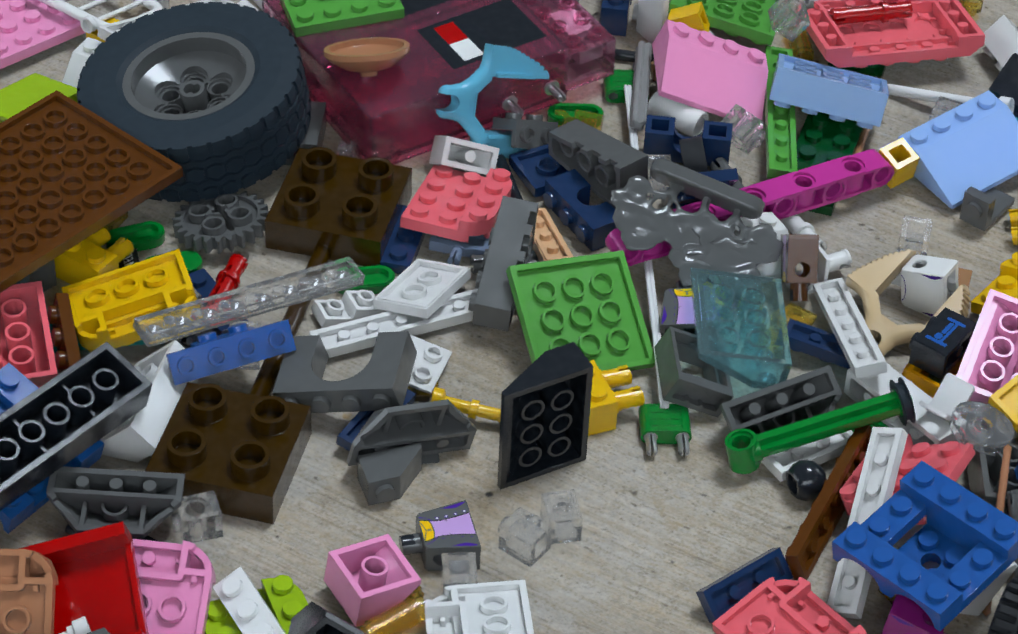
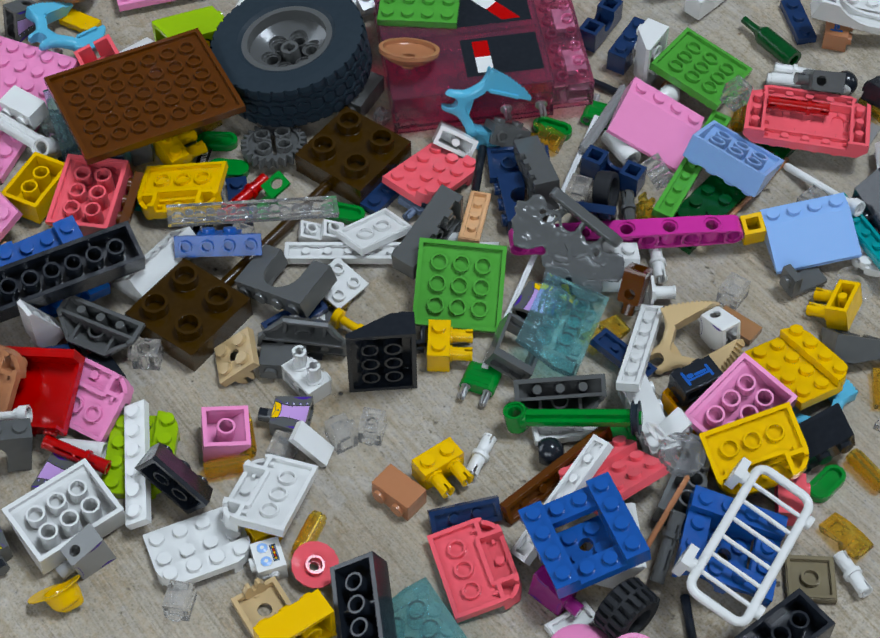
camera: 25 degrees right, 10 degrees up
yellow brick [668,1,710,32] -> none
none -> white slope [17,299,64,348]
none -> tan piece [214,326,260,387]
none -> green bracket [251,171,291,217]
none -> white brick [281,345,332,404]
none -> white tile [288,420,335,468]
none -> nougat brick [372,464,427,521]
none -> yellow brick [411,437,474,499]
none -> white pin [466,433,497,479]
none -> clear yellow plate [636,192,657,219]

